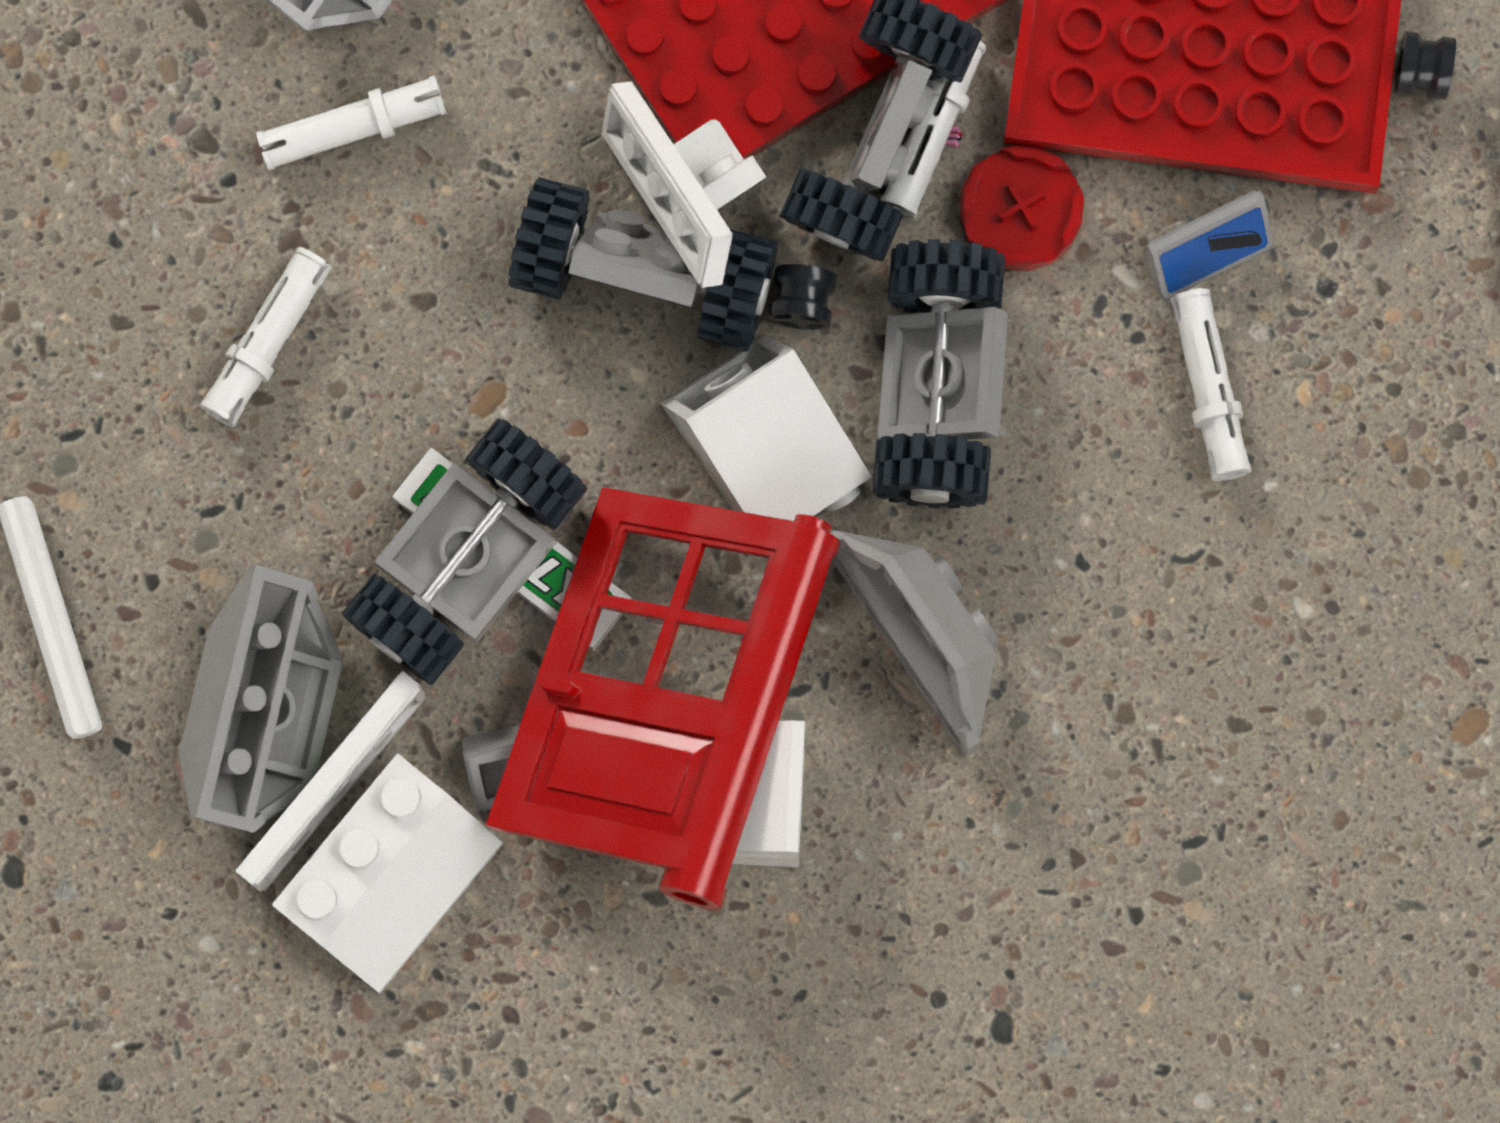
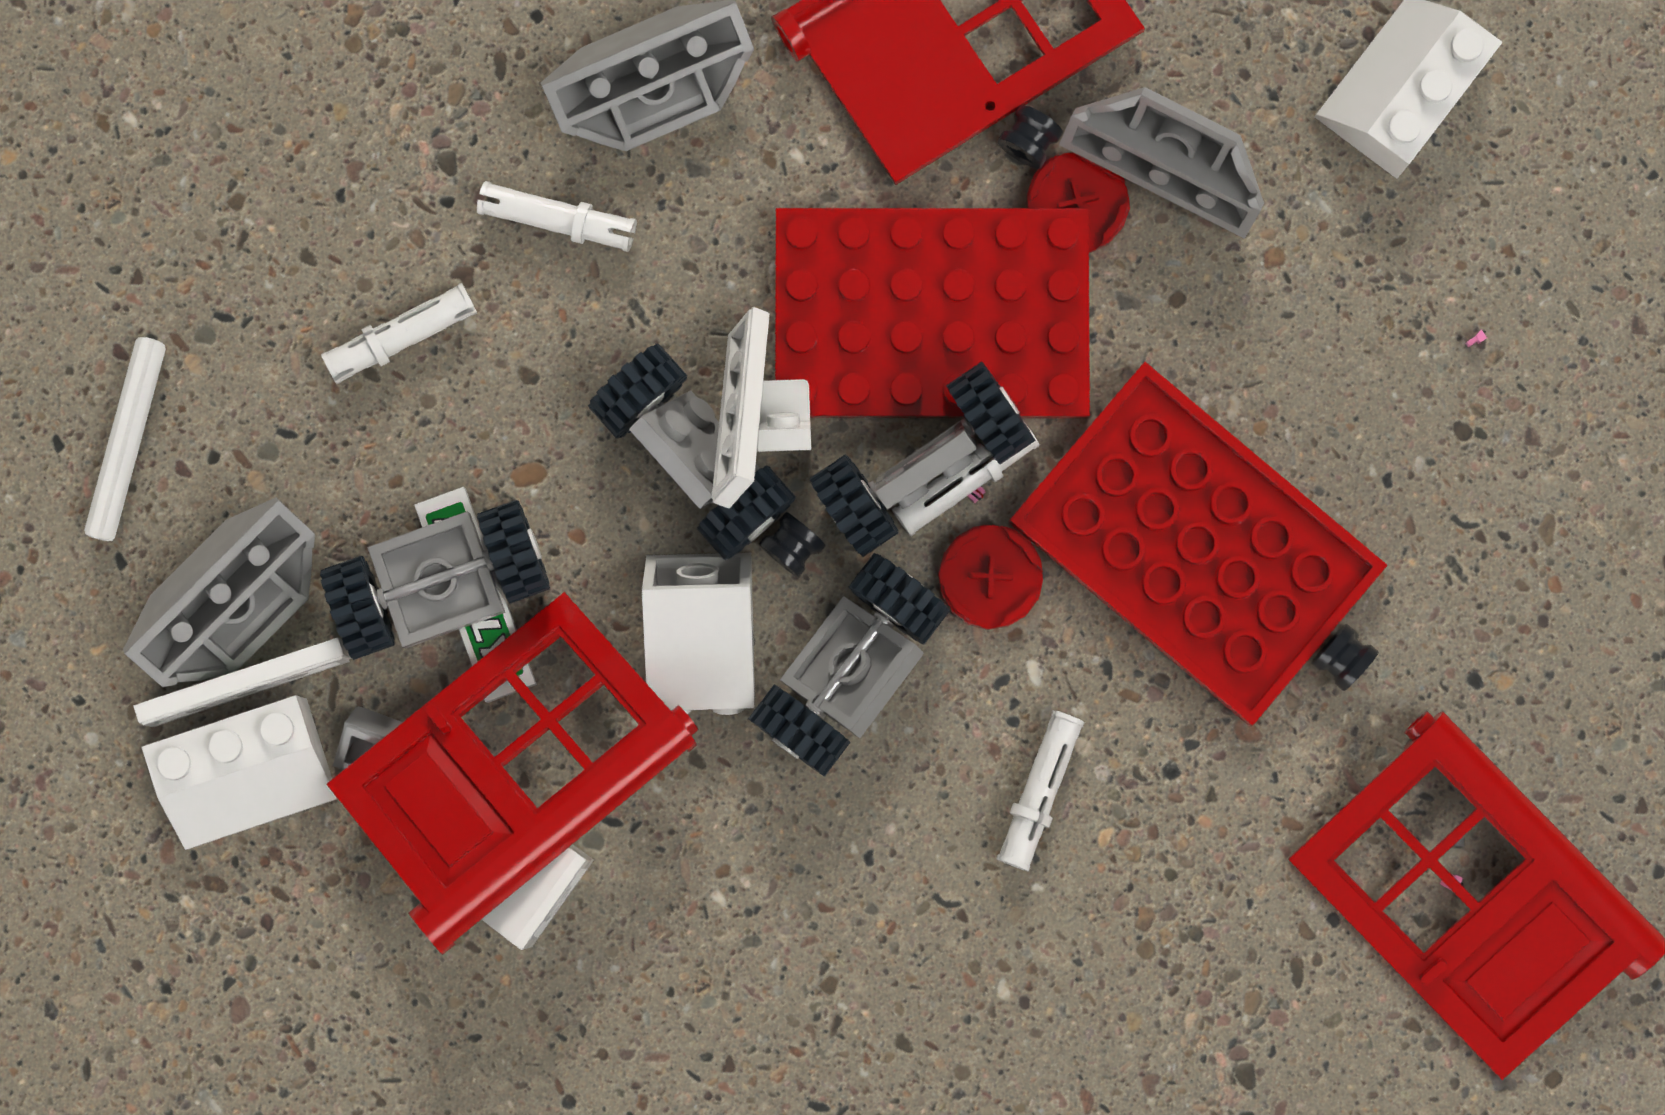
camera: 25 degrees right, 5 degrees up
light grey wedge [831,530,998,758] -> none
slope [1143,190,1273,299] -> none

